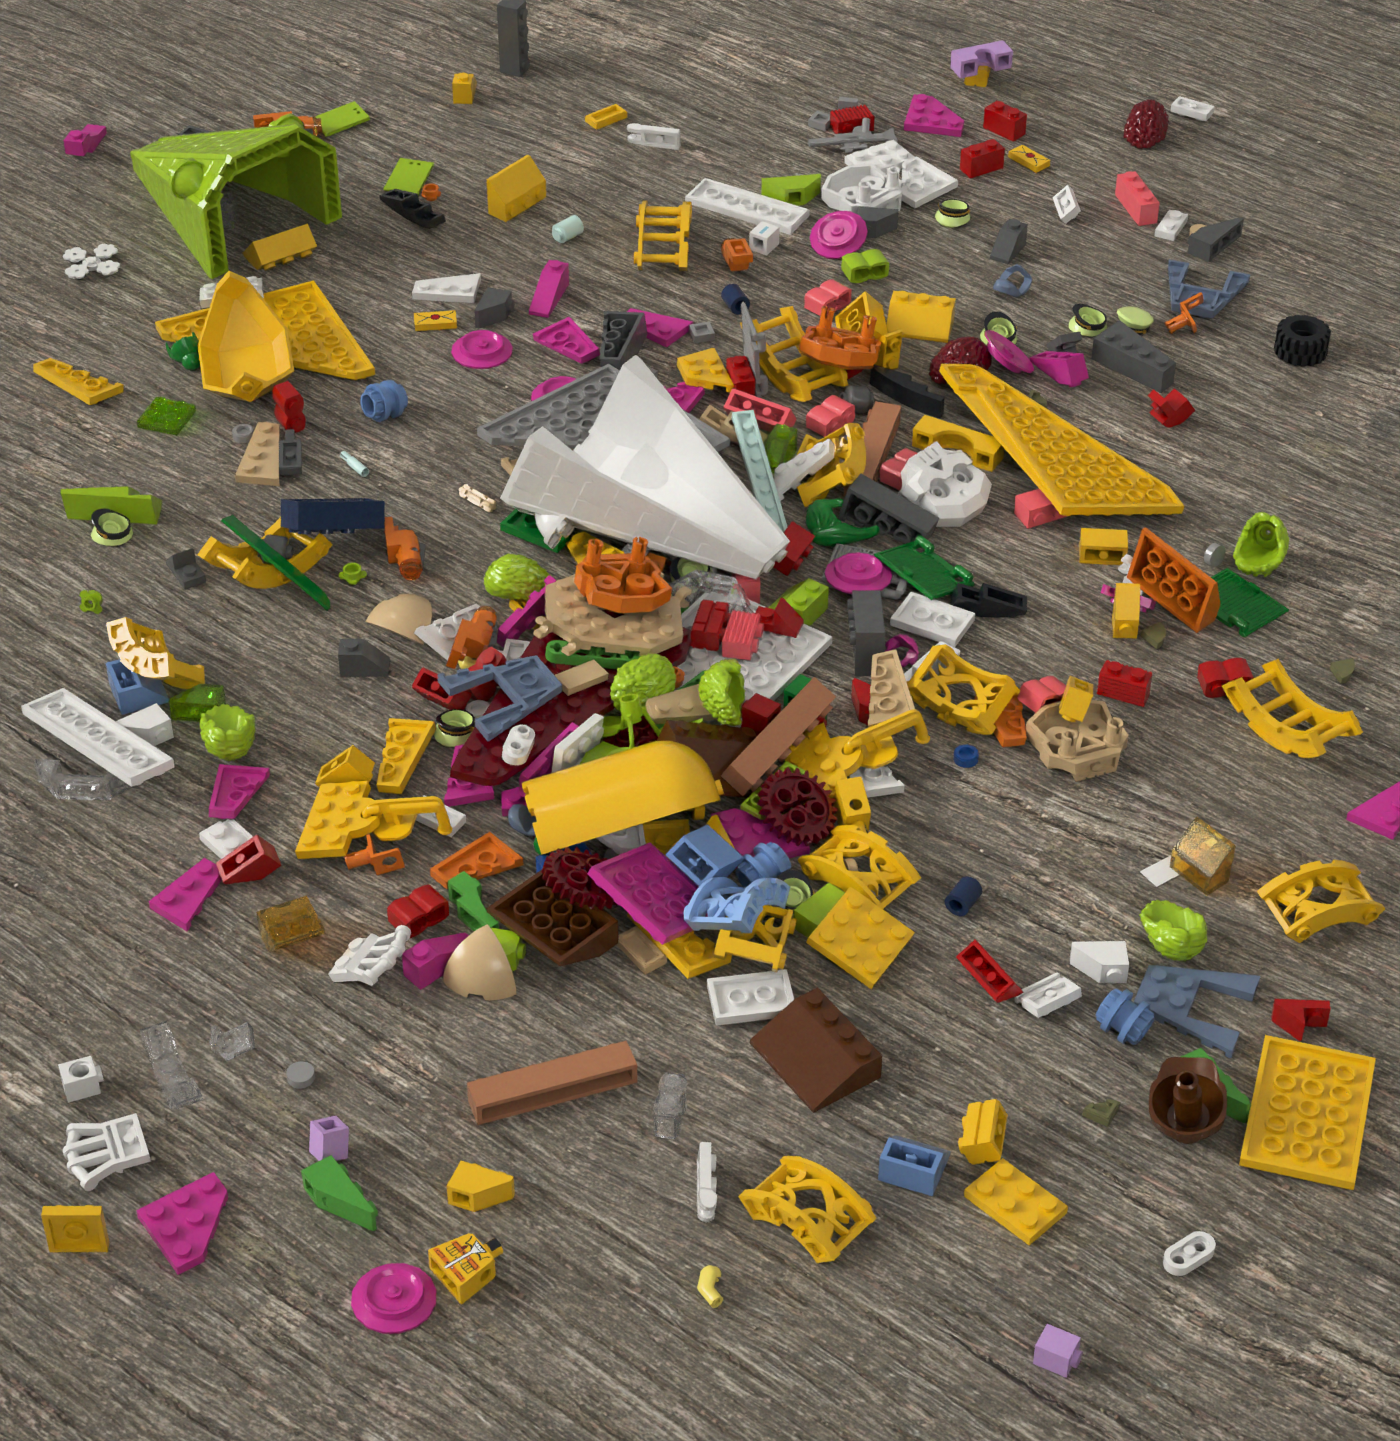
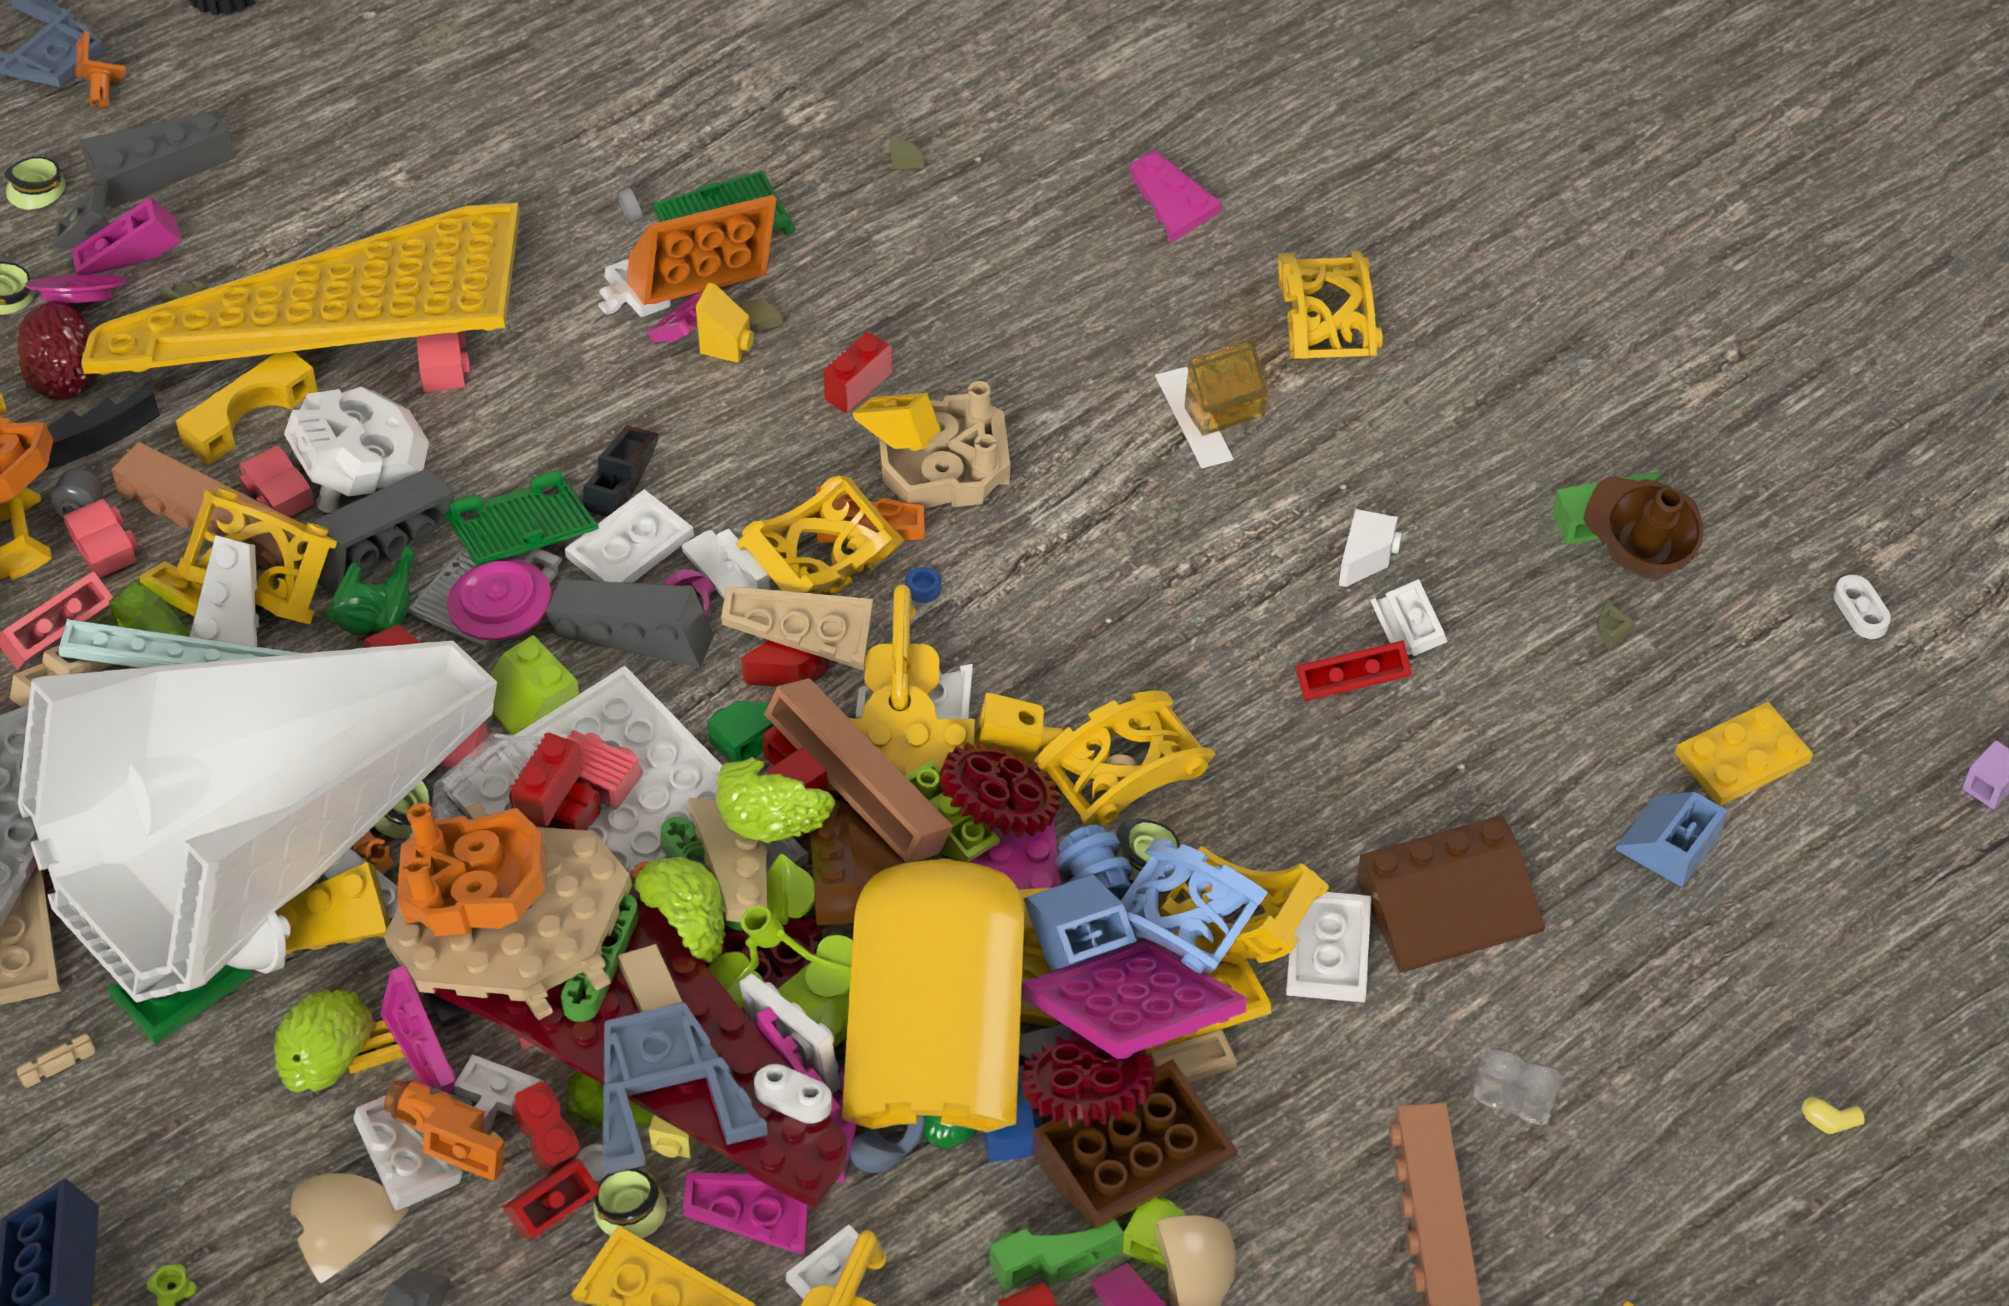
camera: 75 degrees left, 10 degrees up
orange plate [384,516,426,580] -> none
orange wing [430,832,523,889] -> none
white hinge [697,1142,717,1222] -> none
yellow fence [738,1156,877,1263] -> none
red slope [755,597,804,638] -> none
lime brick [794,883,845,938] -> none
yellow plate [806,886,915,989] -> none
dark blue brick [944,876,983,916] -> none
yellow brick [958,1099,1008,1165] -> none
coral brick [1018,676,1066,713] -> none
yellow brick [1079,528,1128,565] -> none
medium blue piece [1095,988,1155,1045] -> none
yellowish green piece [1117,306,1154,335] -> none
sand blue wing [1134,965,1260,1058] -> none
lime hair [1139,900,1208,962] -> none
red brick [1147,388,1196,428] -> none
red brick [1197,658,1254,698] -> none
yellow fence [1222,658,1363,758] -> none
lime hair [1233,512,1290,577] -> none
yellow plate [1239,1035,1376,1190] -> none
red slope [1271,999,1331,1041] -> none
none -> red brick [510,732,584,827]

